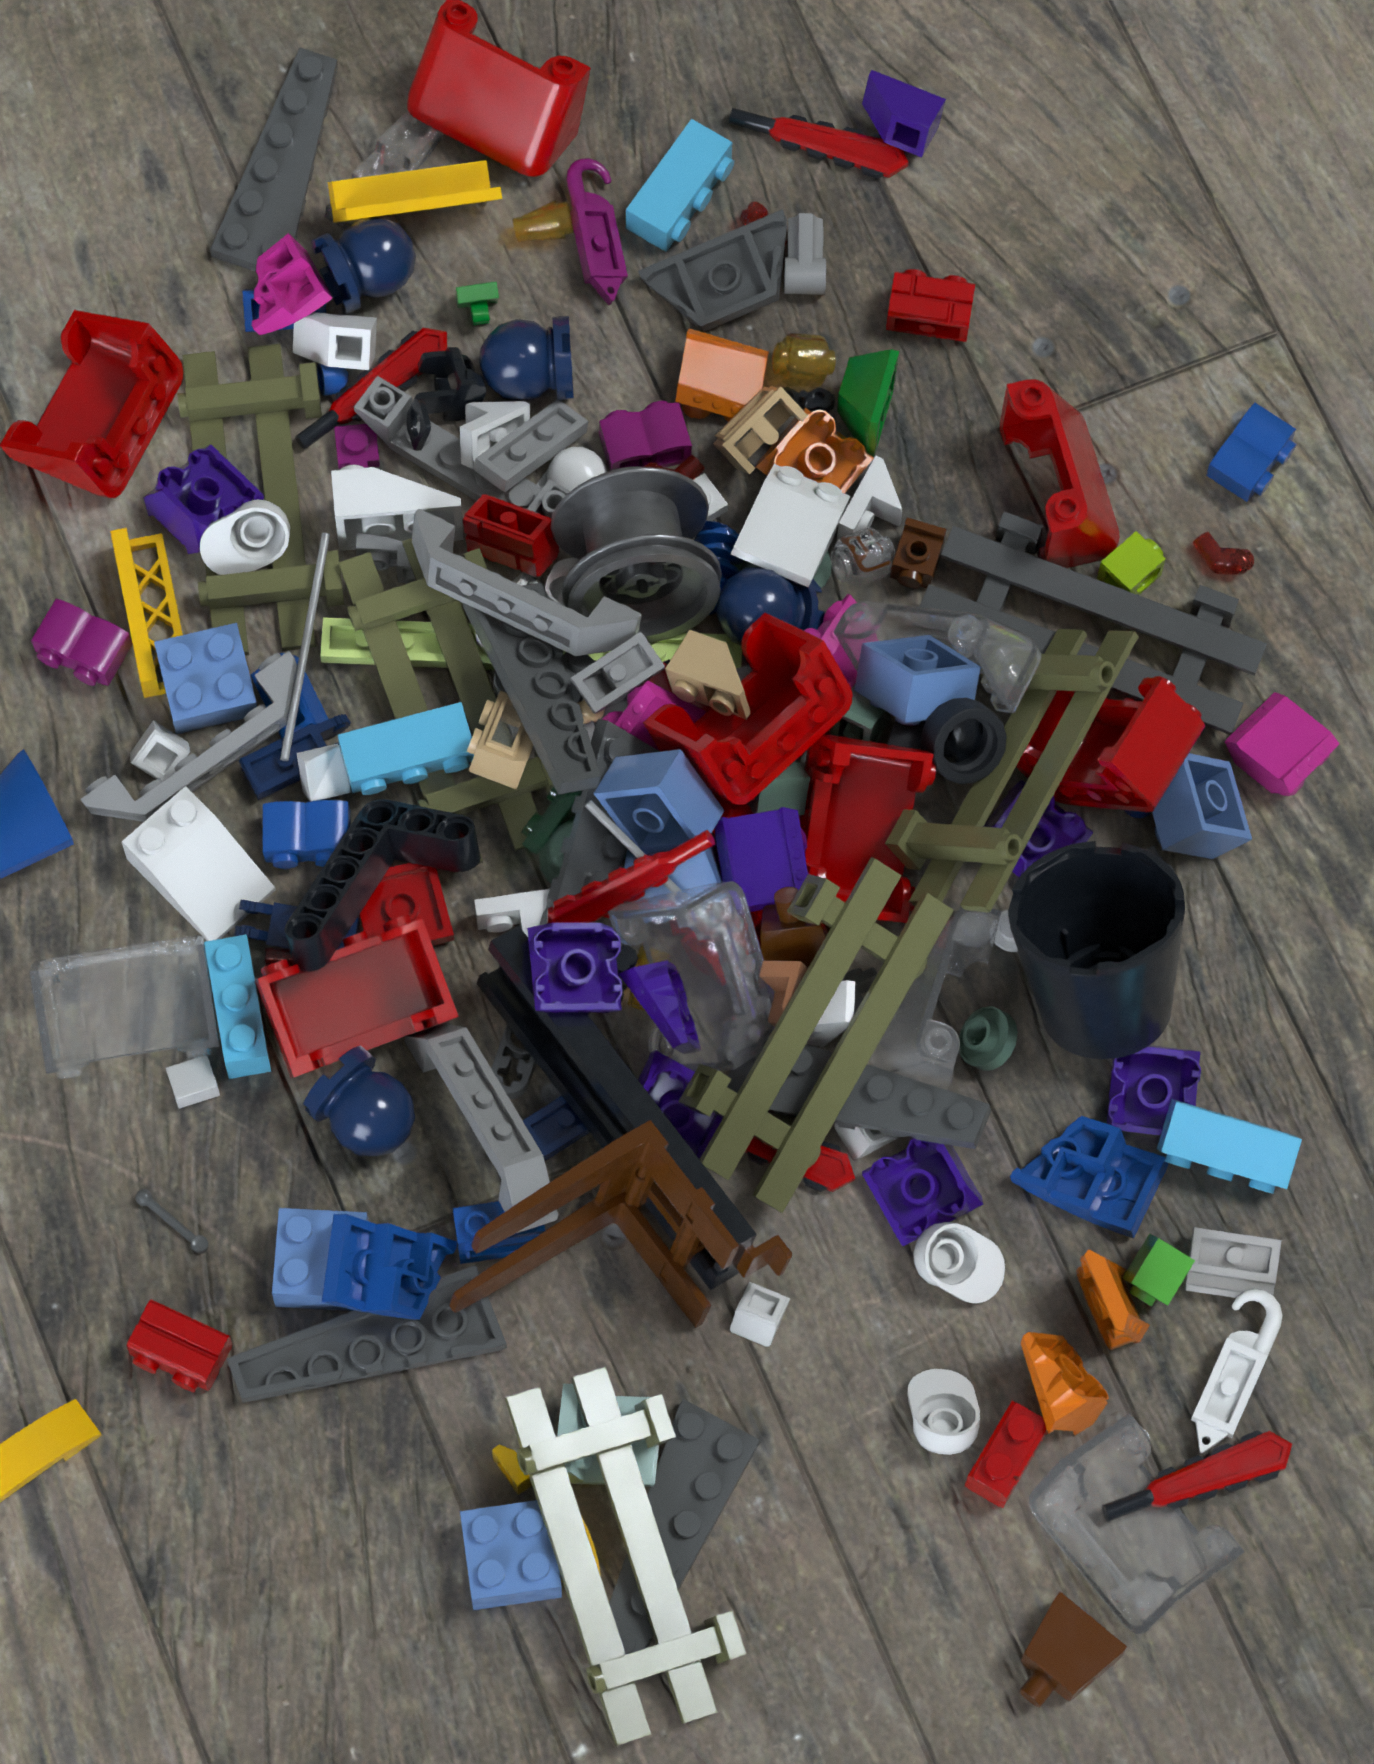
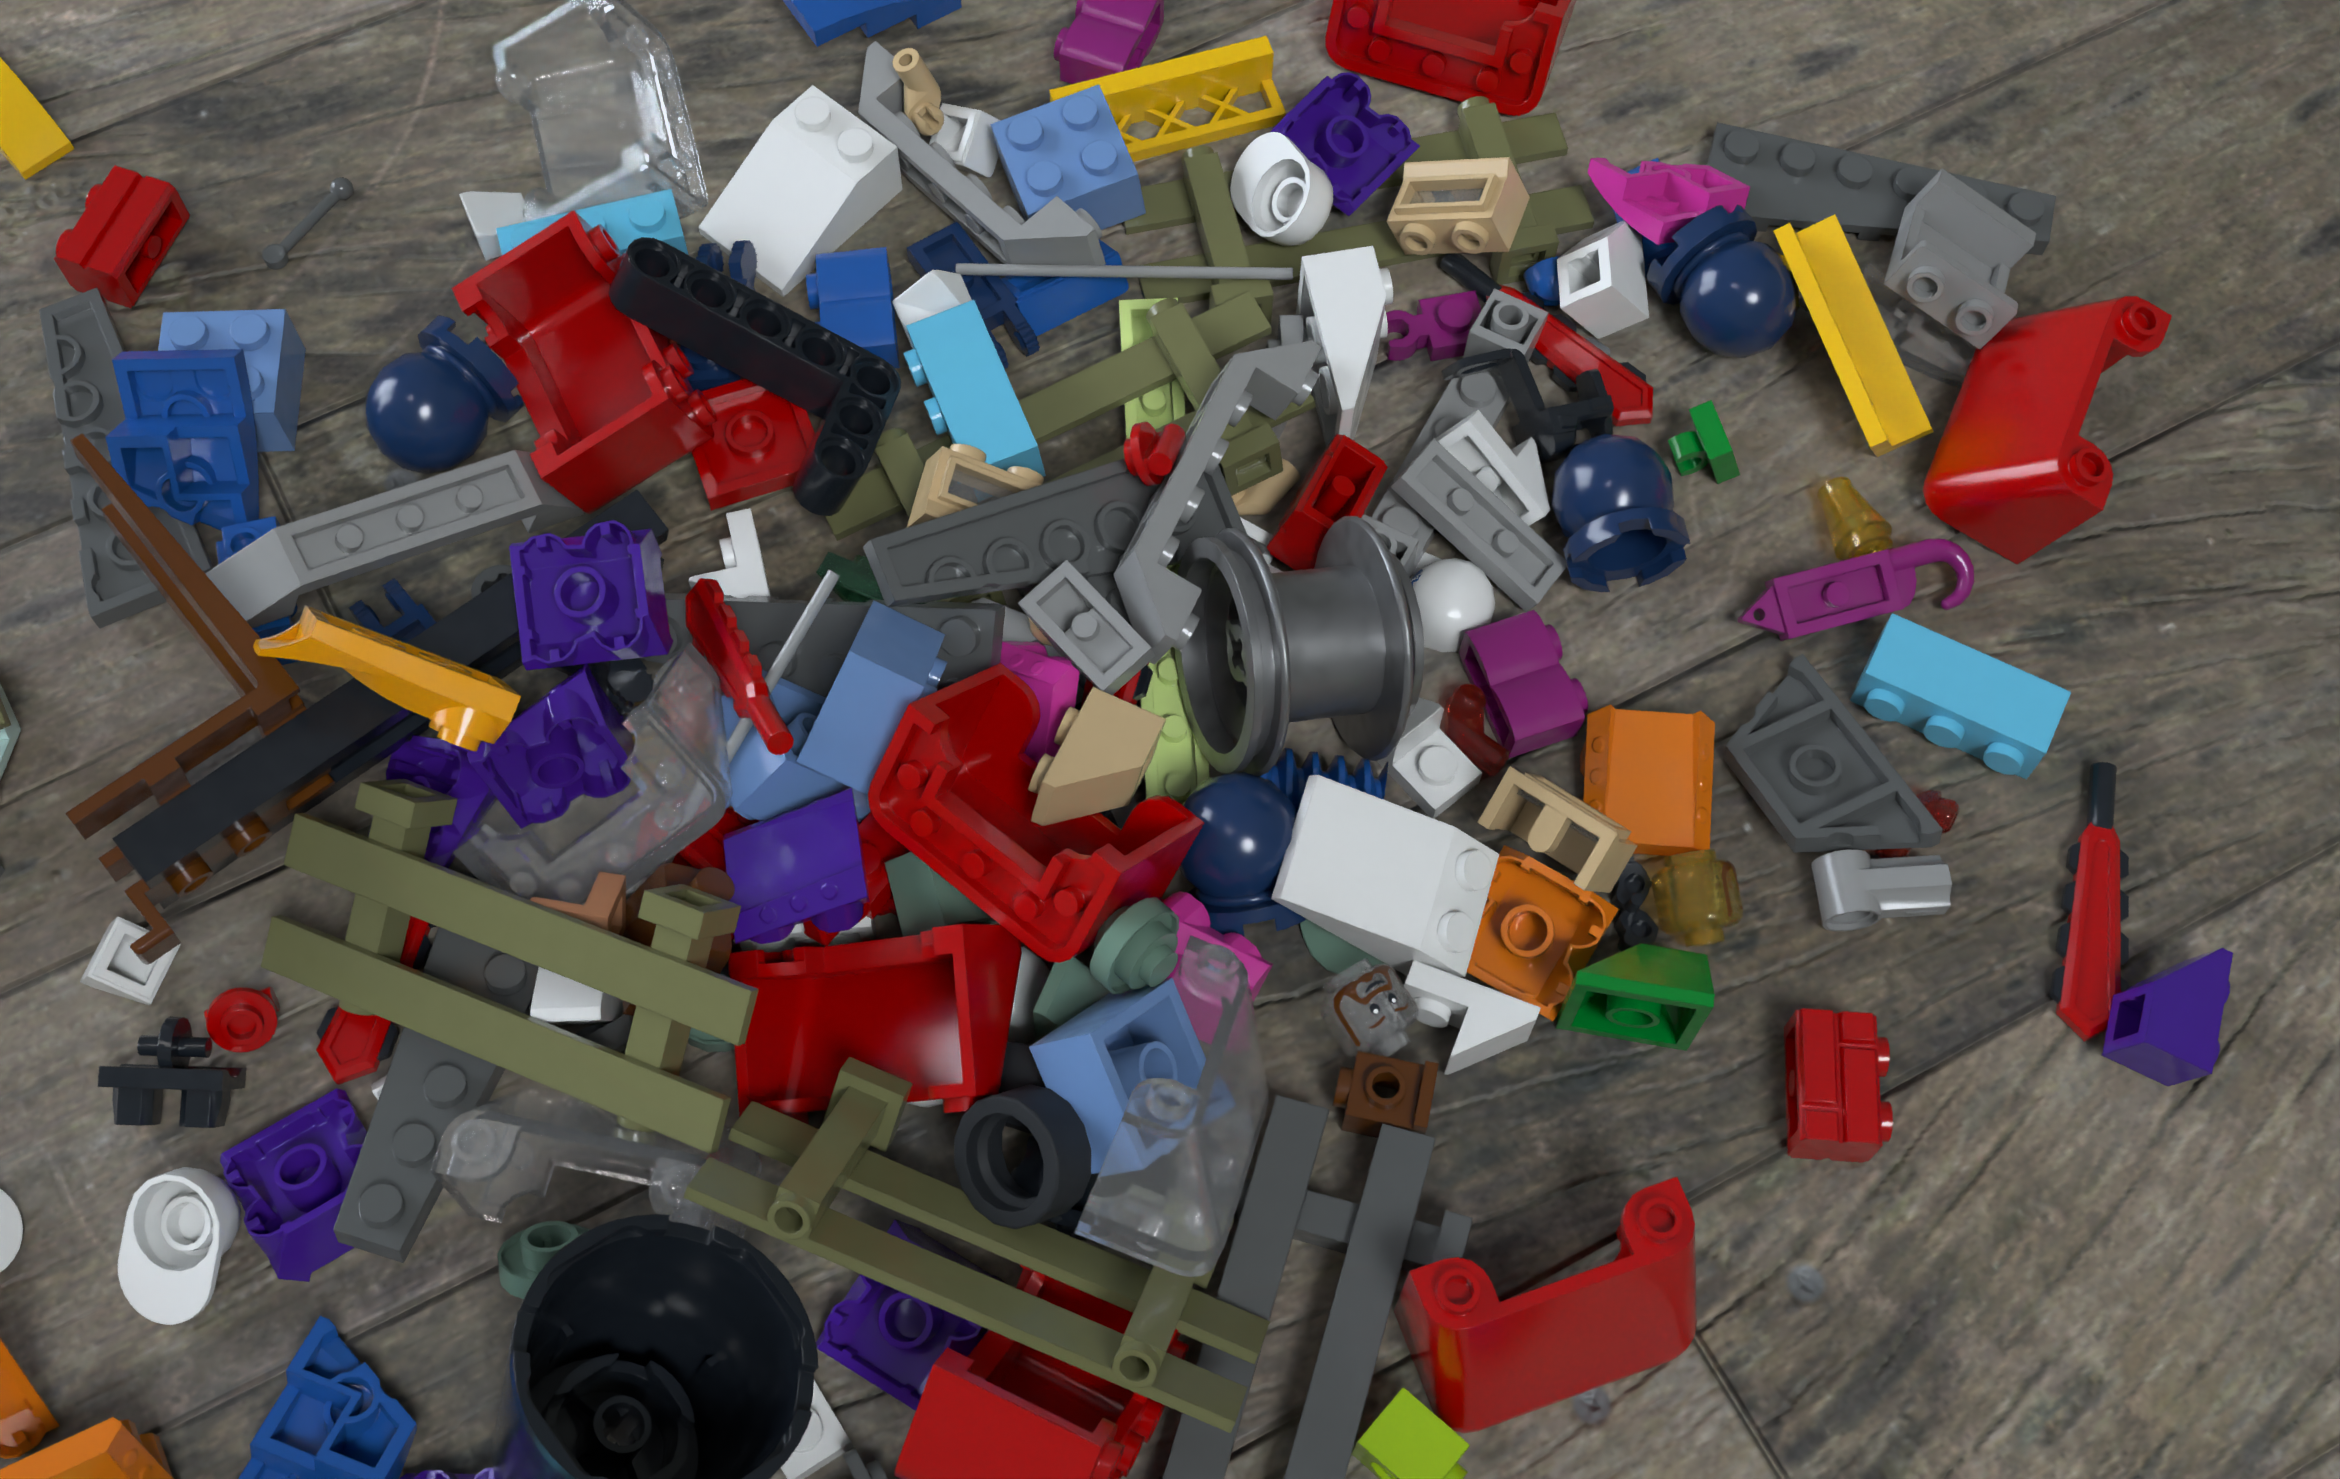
camera: 85 degrees right, 5 degrees down
none -> black hips [98,1016,246,1128]
none -> red plate [204,986,280,1053]
none -> light orange slope [253,605,521,751]
none -> tan arm [892,48,944,136]
none -> sand green plate [1090,897,1179,994]
none -> red plate [1124,422,1186,486]
none -> tan window [1386,157,1530,255]
none -> light grey panel [1884,168,2036,349]

